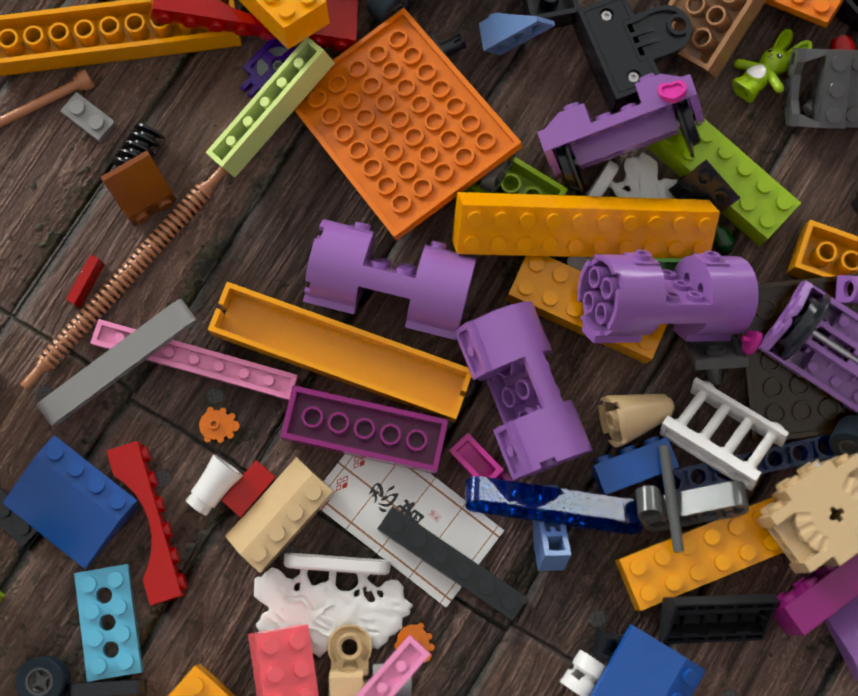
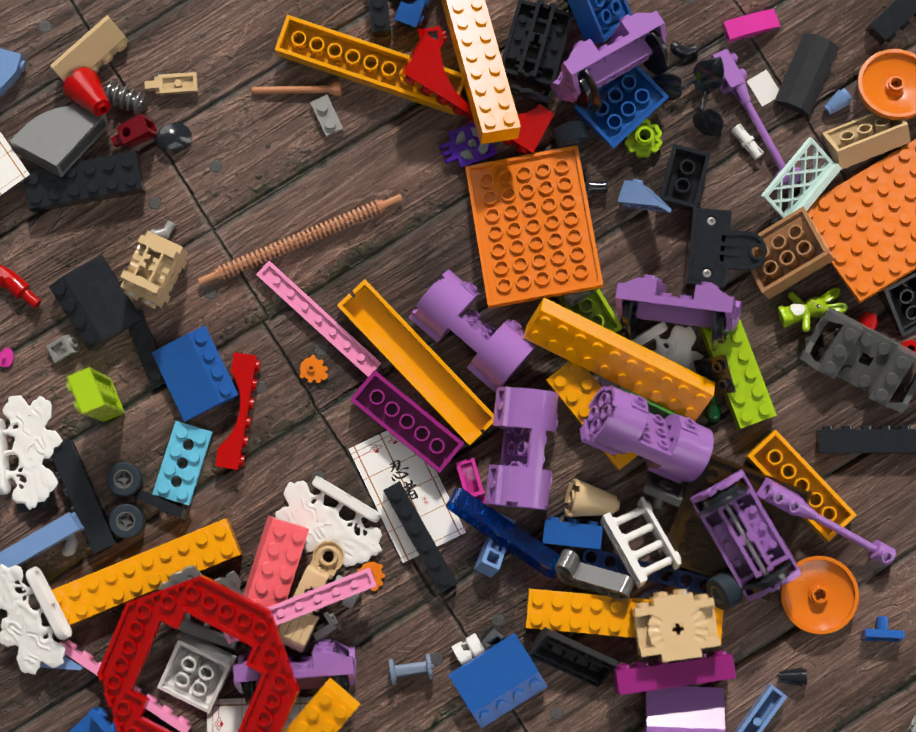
camera: 30 degrees right, 5 degrees up
light grey beam [36,299,197,427] -> none
red tile [66,255,105,309] -> none
dark orange slope [101,151,177,225] -> none
black piece [112,123,165,167] -> none
white plant [186,454,243,516] -> none
yellowish green brick [206,37,335,177] -> none
red tile [221,460,276,518] -> none
tan slope [225,457,336,573] -> none
dark pink piece [658,80,687,103] -> none
dark grey bar [658,445,684,553] -> none
dark pink piece [741,330,763,355] -> none

